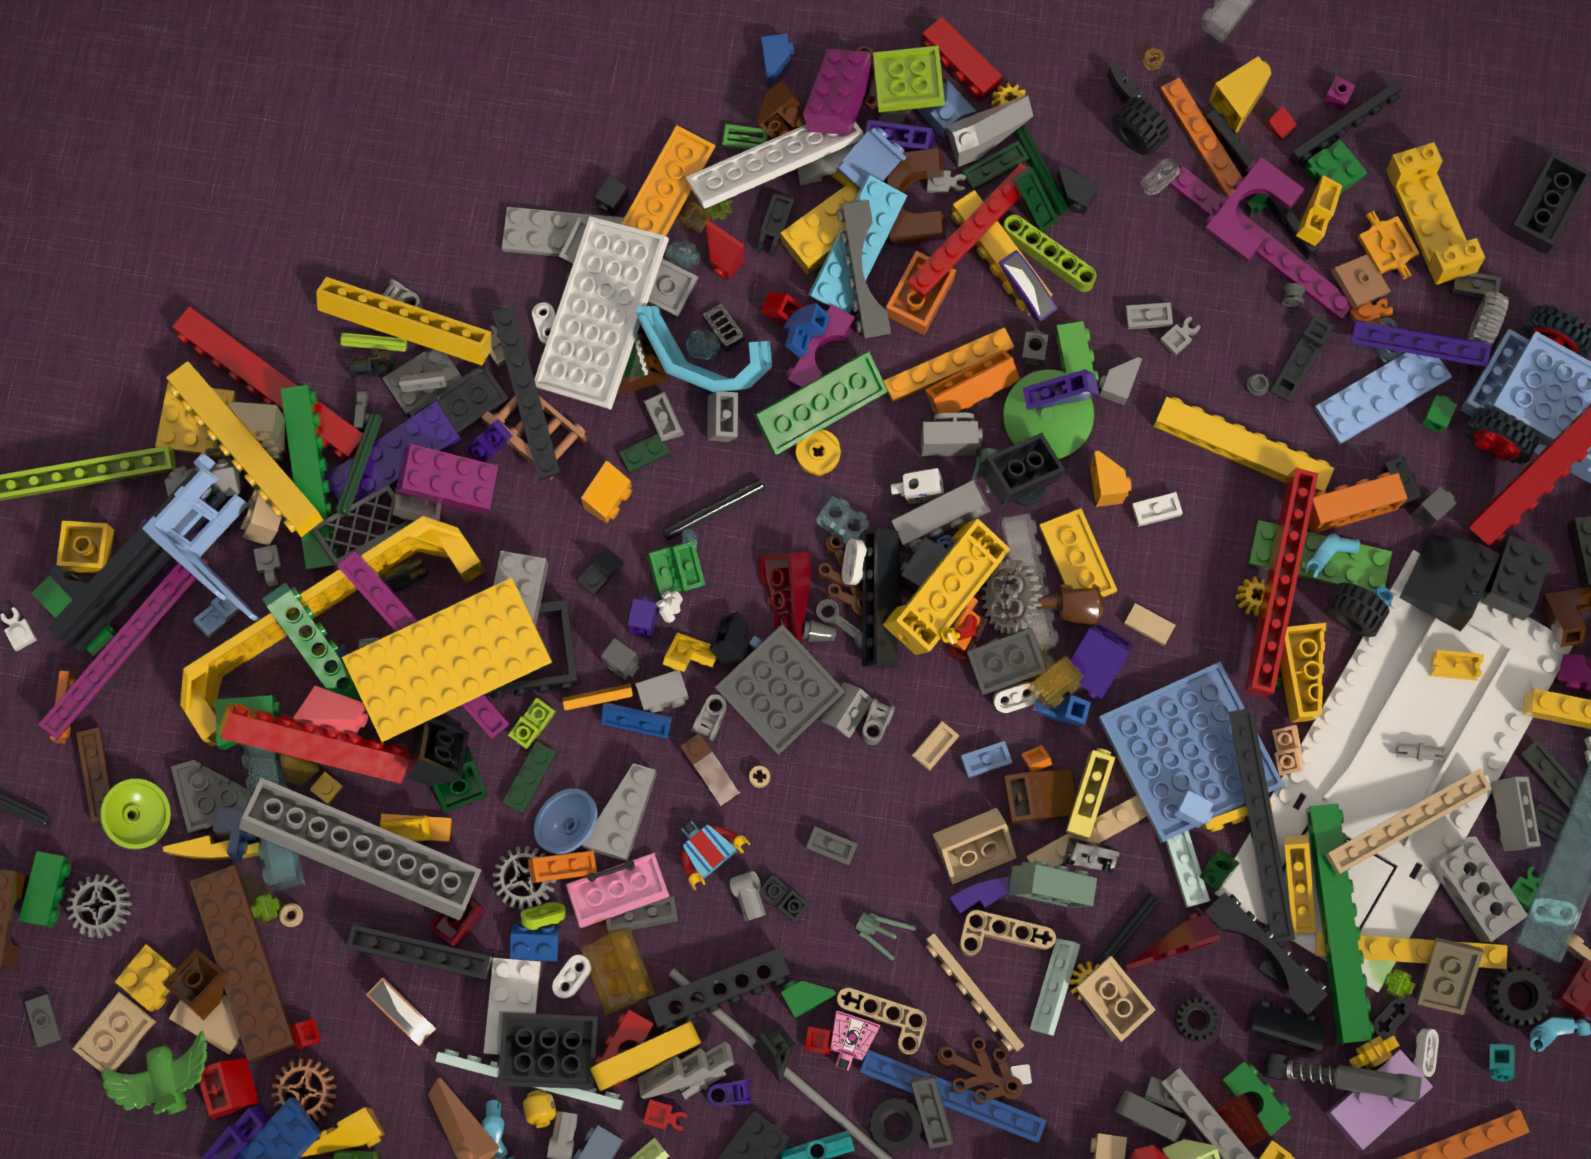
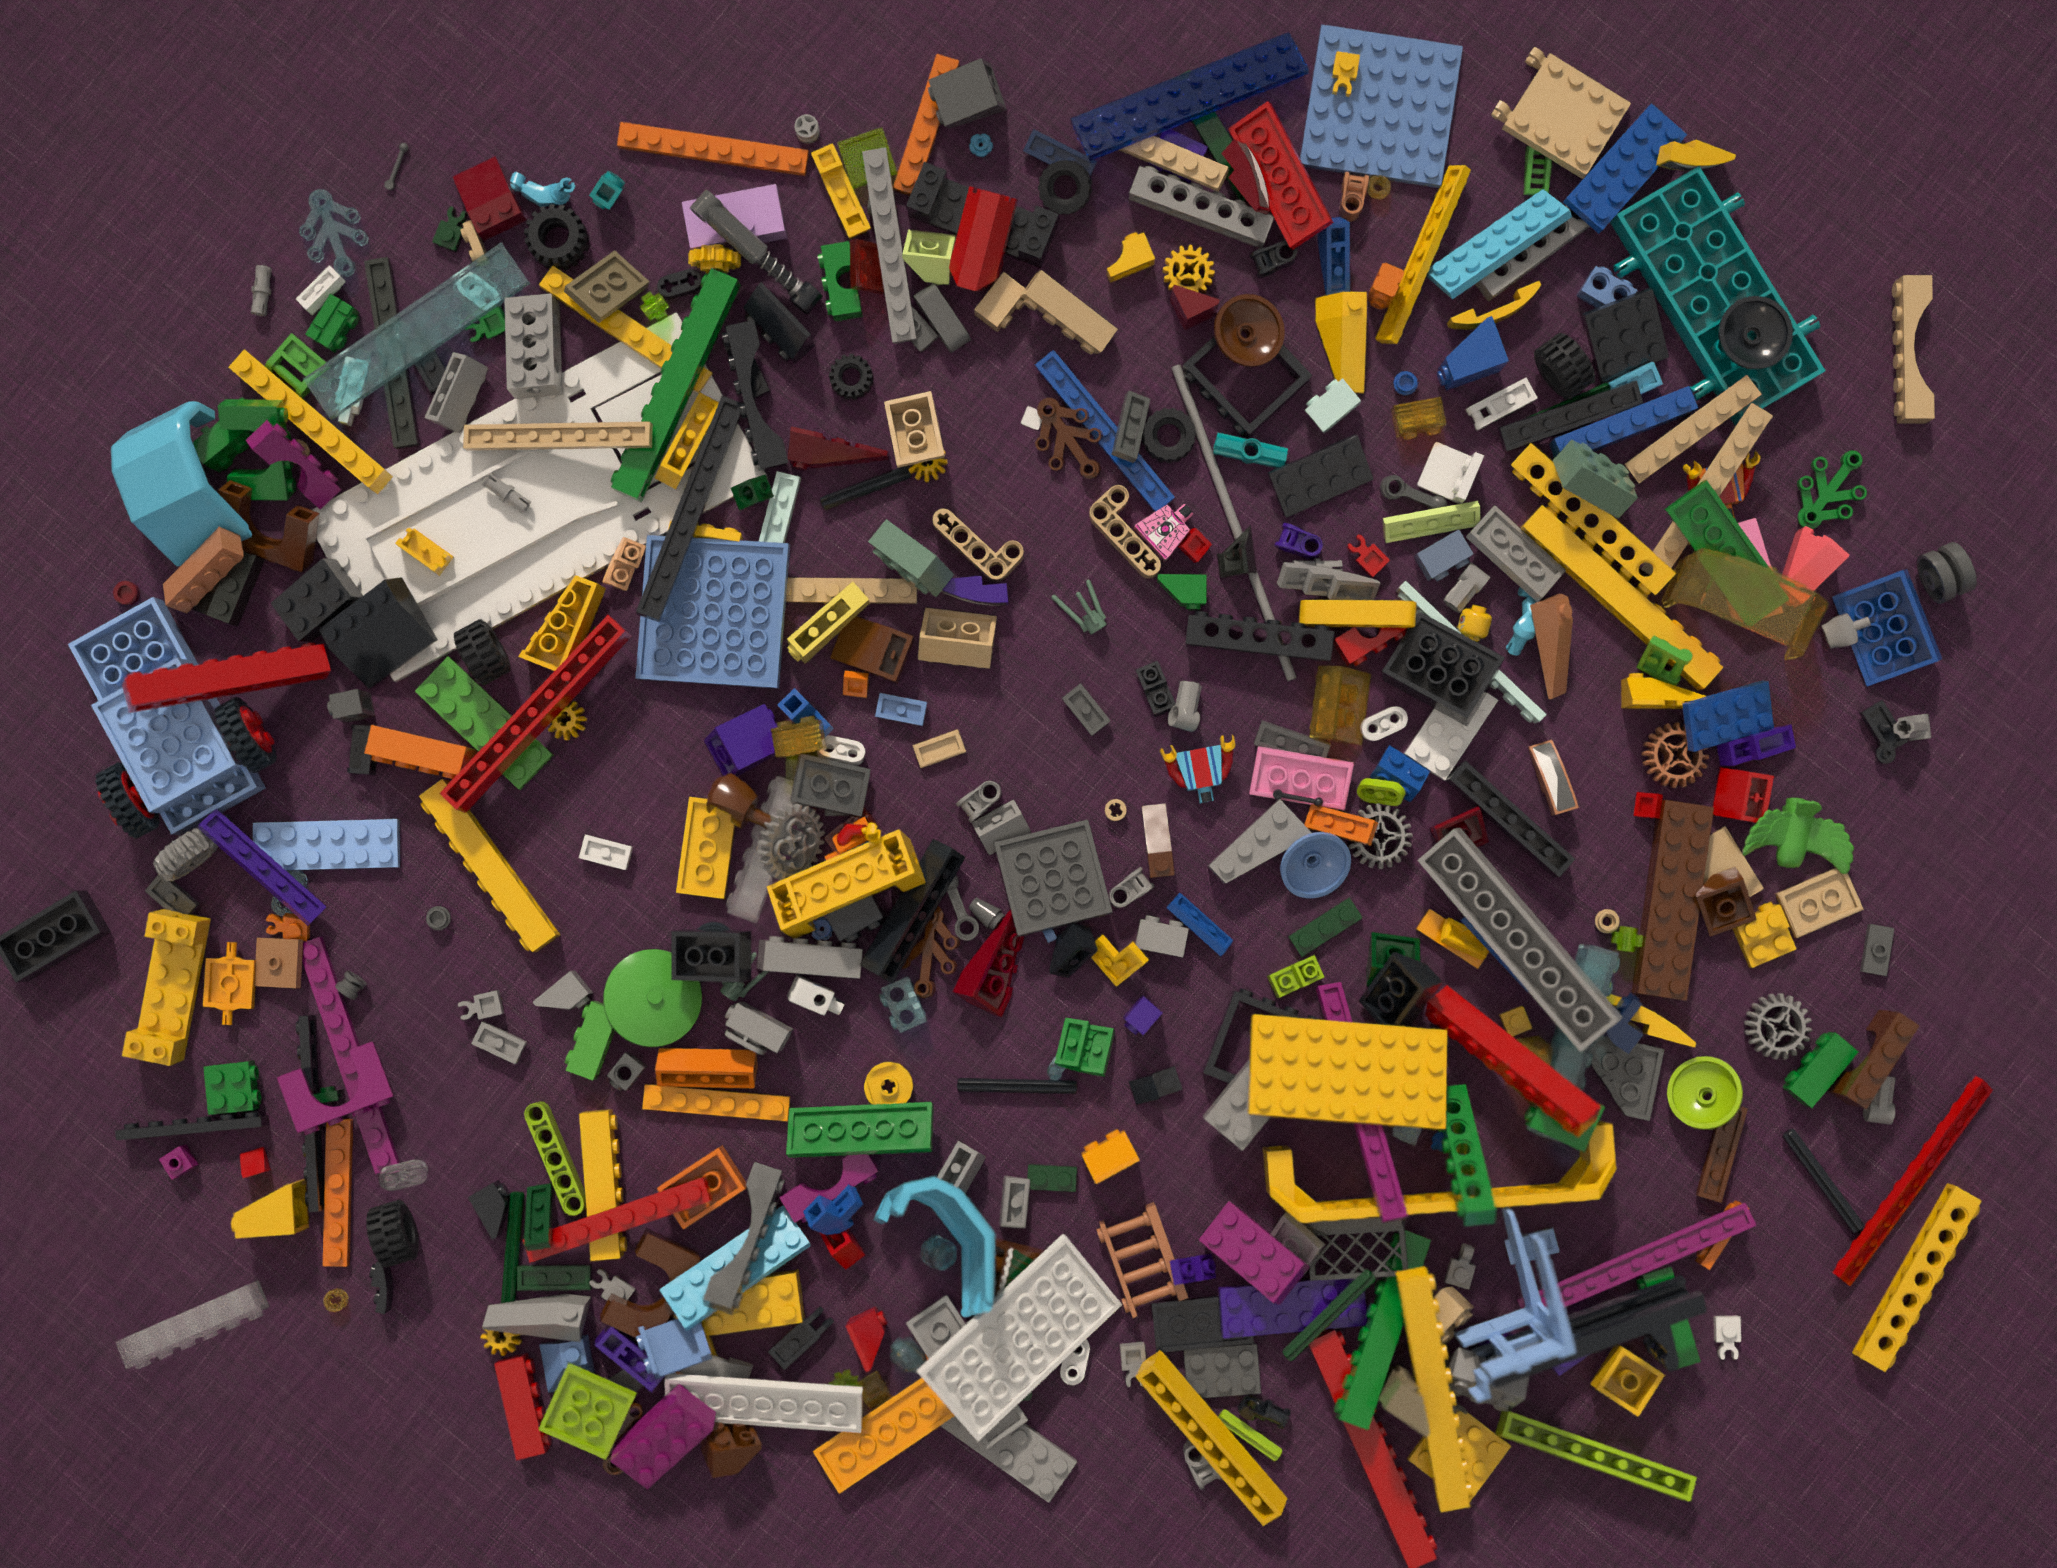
camera: 140 degrees left, 10 degrees up
coral slope [293,686,368,735] -> none
dark grey plate [354,391,371,433] -> none
black hinge [379,557,429,593] -> none
light grey slope [399,371,447,392] -> none
black plate [492,305,561,481] -> none
light orange tile [563,683,633,710] -> none
black brick [595,176,629,216] -> none
dark grey brick [601,638,640,681] -> none
white piece [656,591,683,623] -> none
black slope [703,303,745,352] -> none
bright green tile [722,124,768,150] -> none
blue slope [761,34,794,86] -> none
white plate [842,539,867,585] -> none
tan plate [926,934,1024,1053] -> none
slope [998,250,1058,322] -> none
dark purple slope [1023,369,1099,410] -> none
light aqua plate [1030,939,1080,1036] -> none
hinge [1063,837,1120,873] -> none
light orange slope [1089,451,1131,507] -> none
tan tile [1124,603,1176,646] -> none
light blue brick [1174,790,1214,828] -> none
black slope [1270,315,1334,403] -> none
yellow slope [1296,175,1342,246] -> none
medium azure arm [1305,533,1360,578] -> none
dark azure plate [1372,587,1393,607] -> none
white plate [1413,1028,1439,1077] -> none
green brick [1421,395,1457,434] -> none

